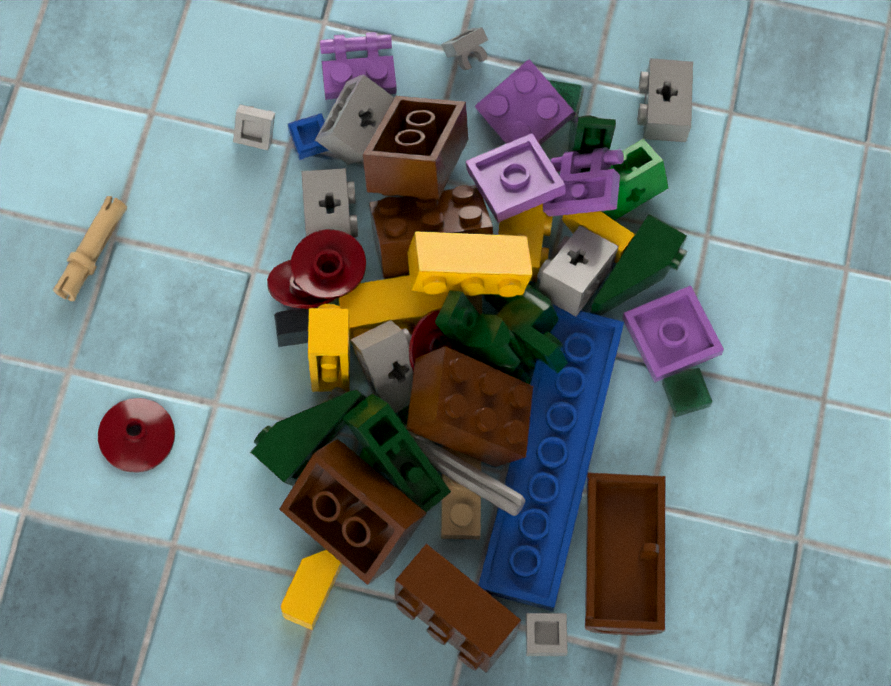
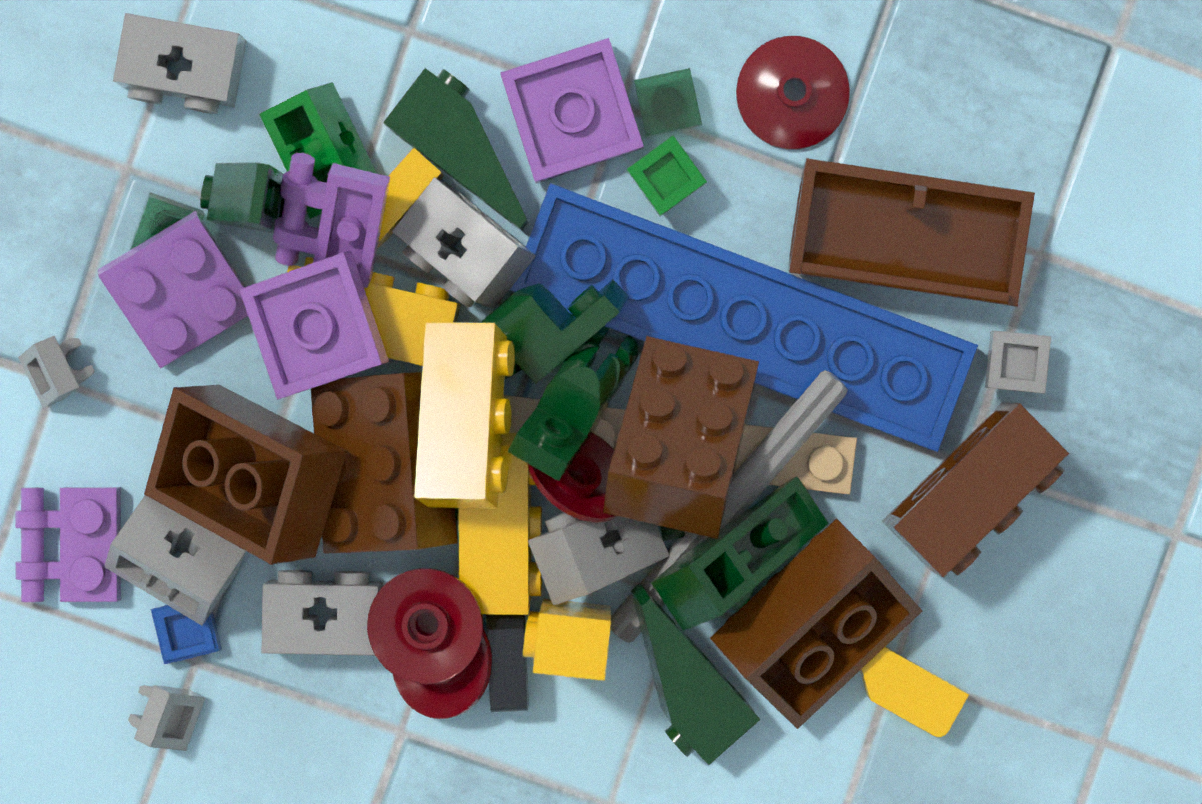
camera: 85 degrees left, 20 degrees up
none -> green tile [626,136,707,217]
none -> dark red dish [736,36,850,150]

